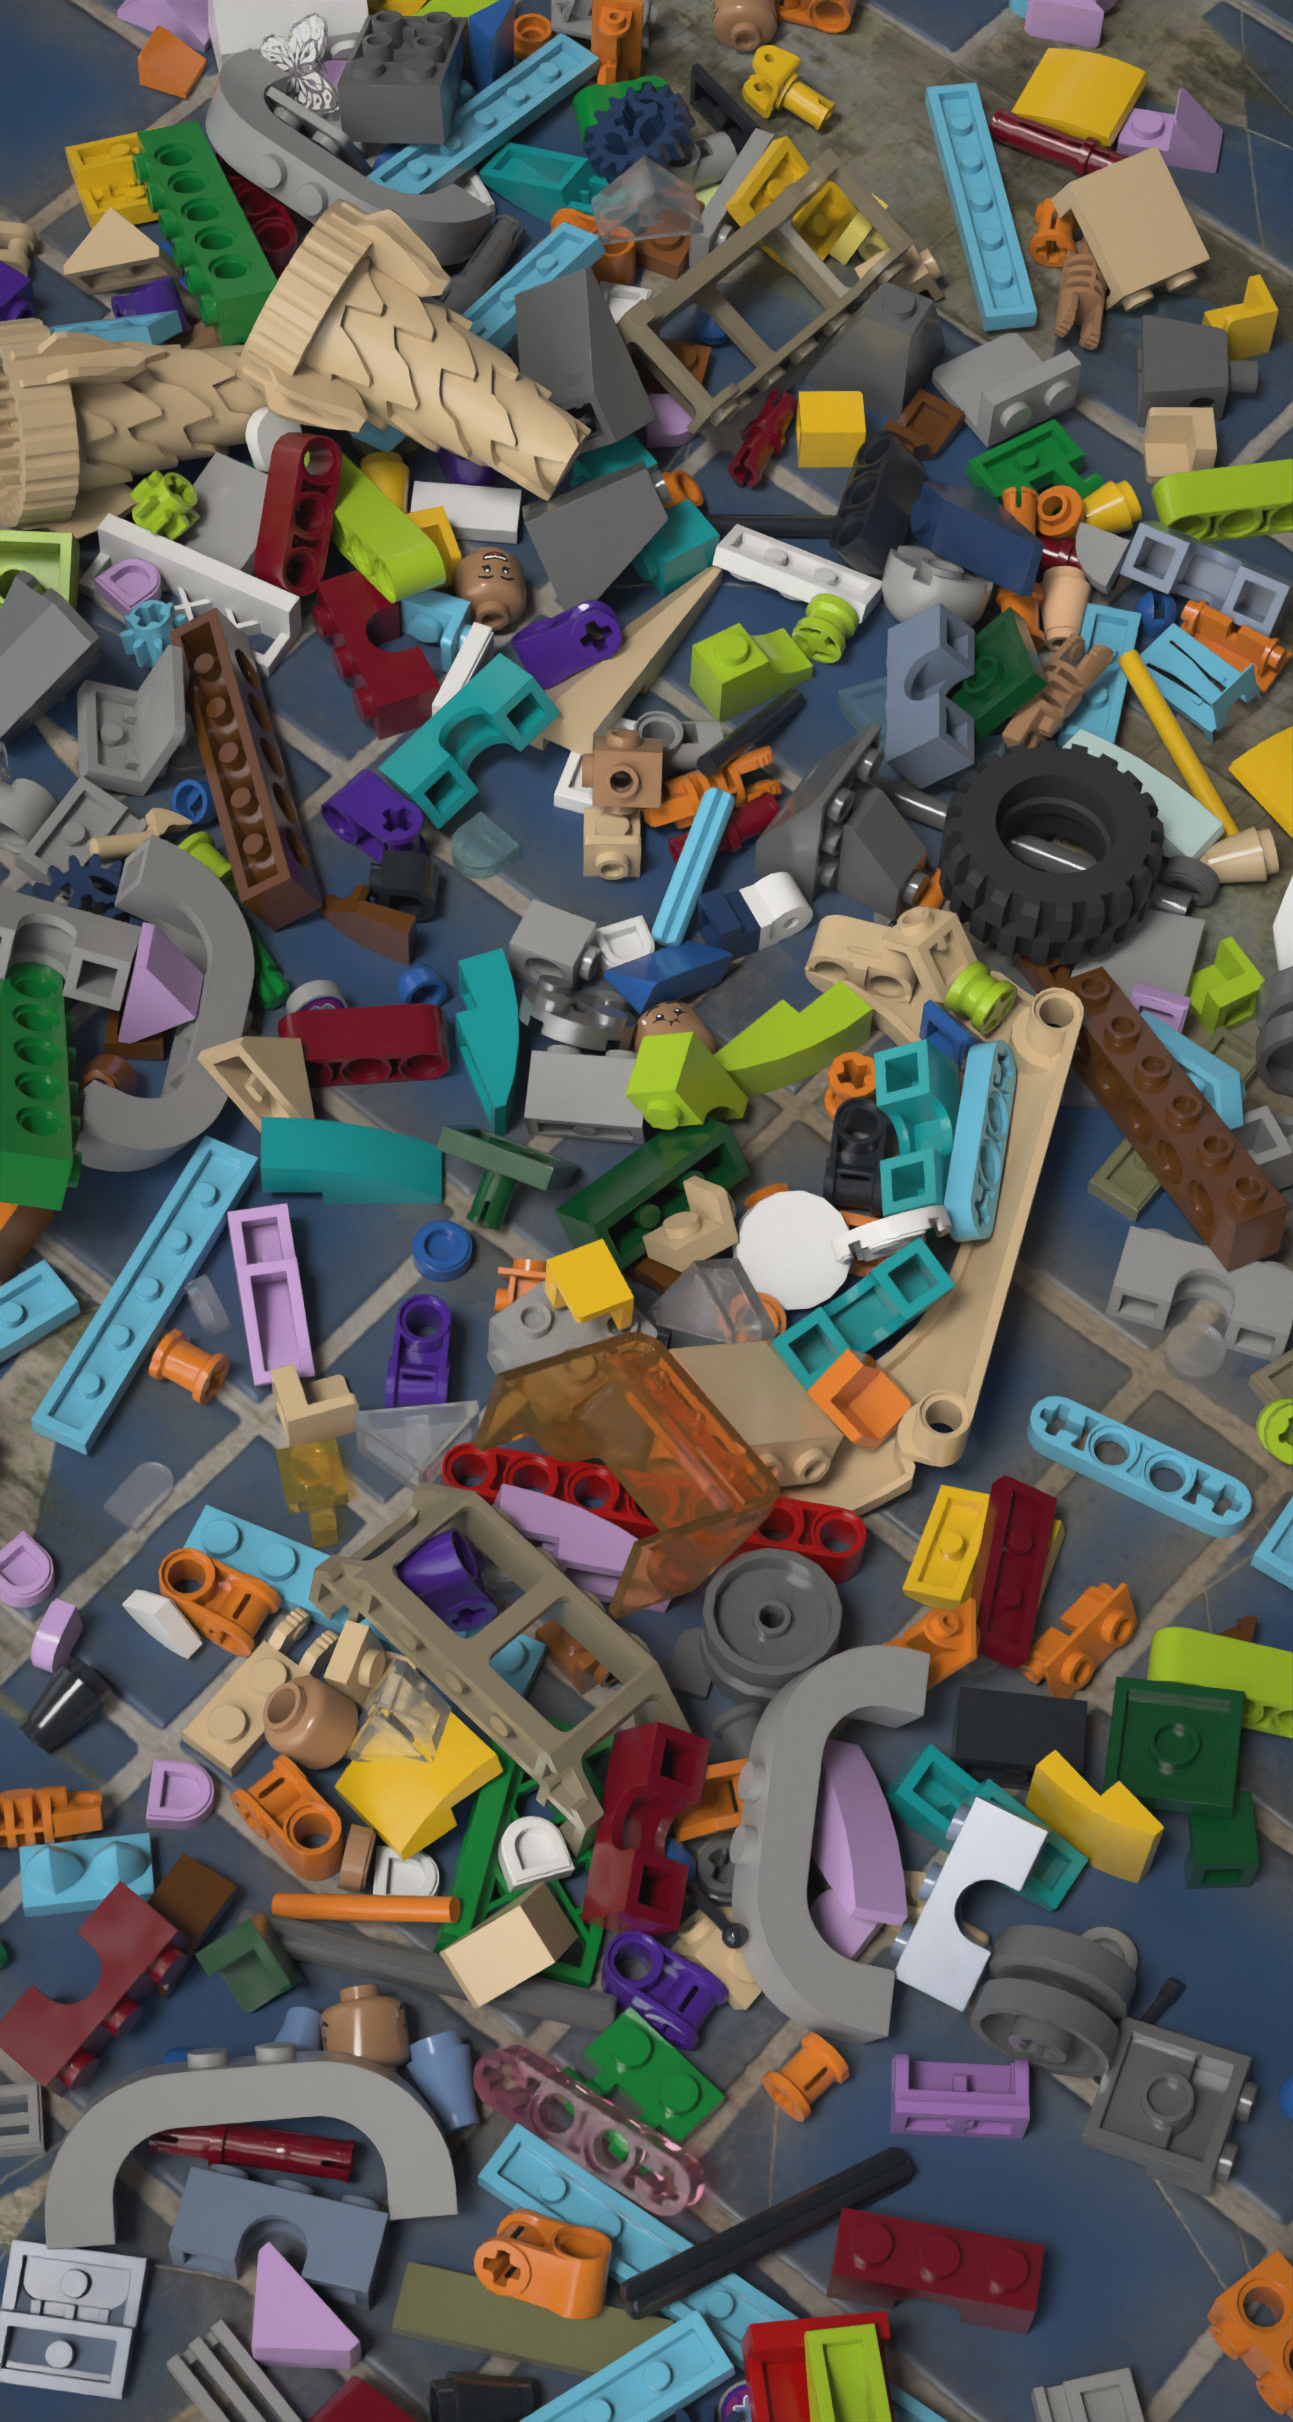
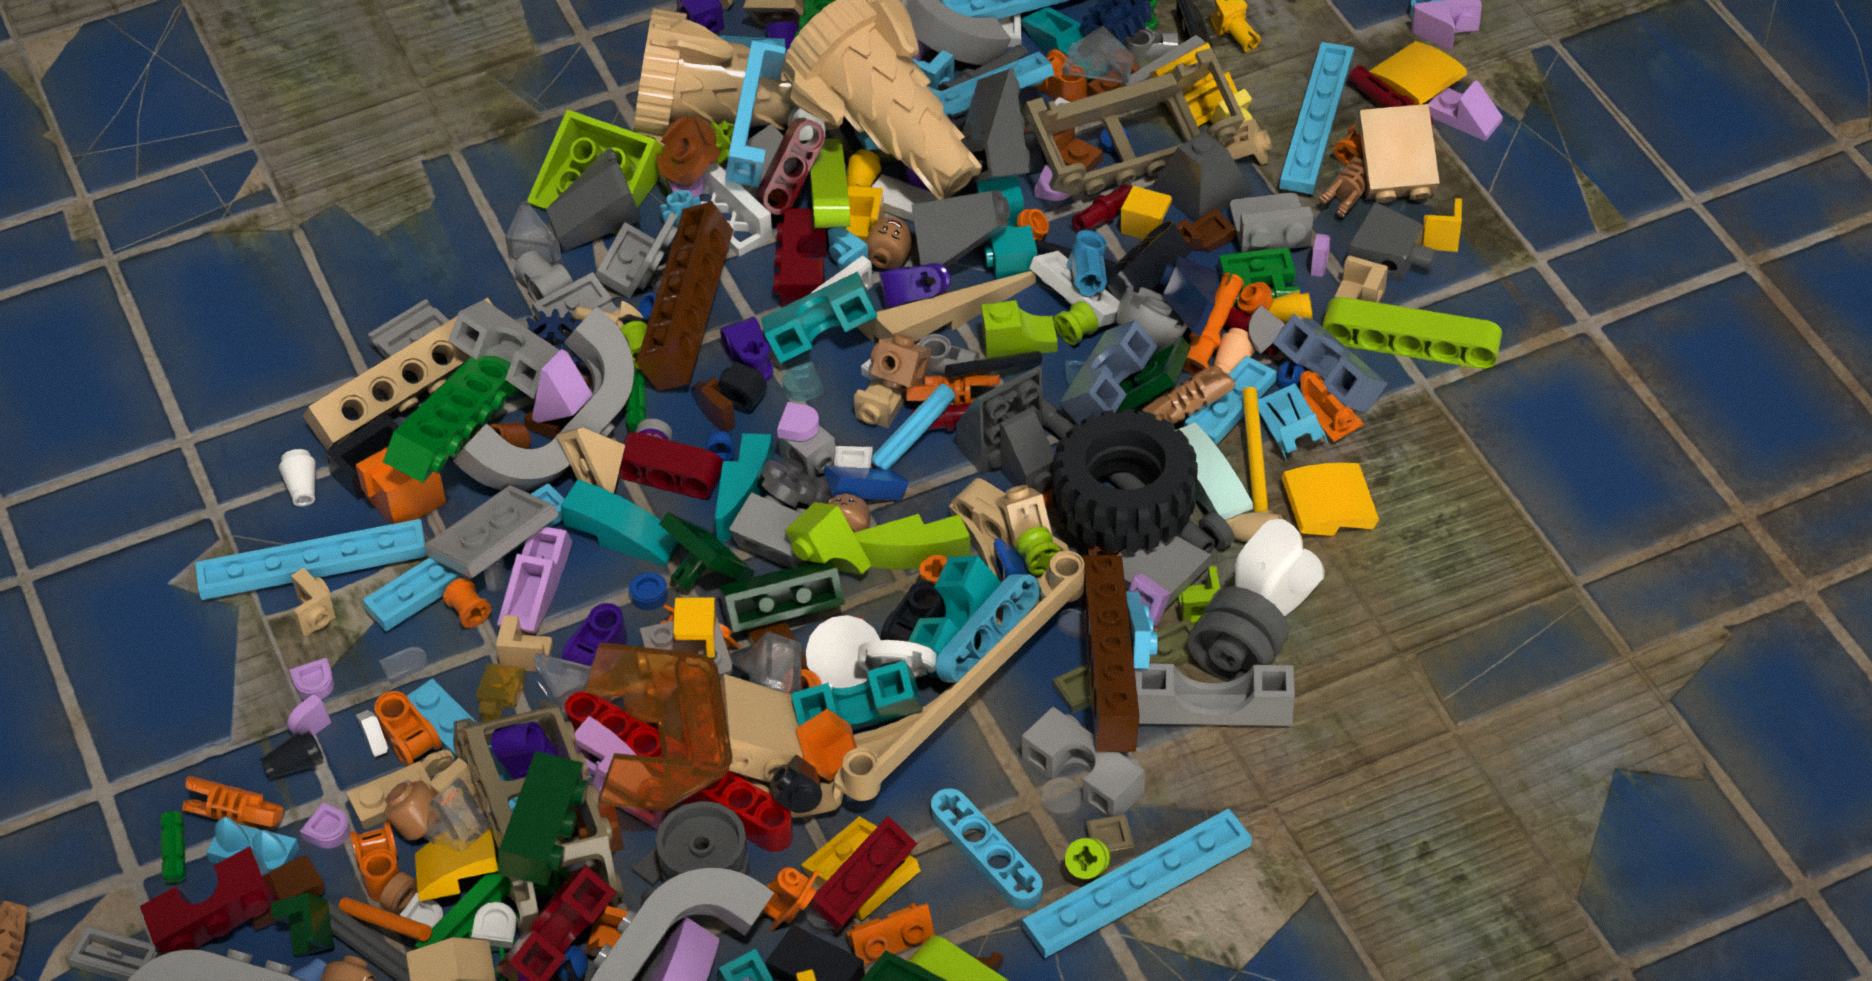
camera: 30 degrees right, 10 degrees down
tan bracket [642,1176,739,1272] -> none
leg [696,872,813,961] -> none
none -> light grey tile [424,485,559,578]
none -> dark green brick [498,751,589,886]
none -> dark orange plate [657,116,720,187]
none -> medium azure panel [725,40,786,188]
none -> black plate [770,754,822,813]
none -> lavender tile [777,402,819,441]
none -> dark azure piece [1067,230,1107,297]
none -> lavender tile [1311,233,1331,277]

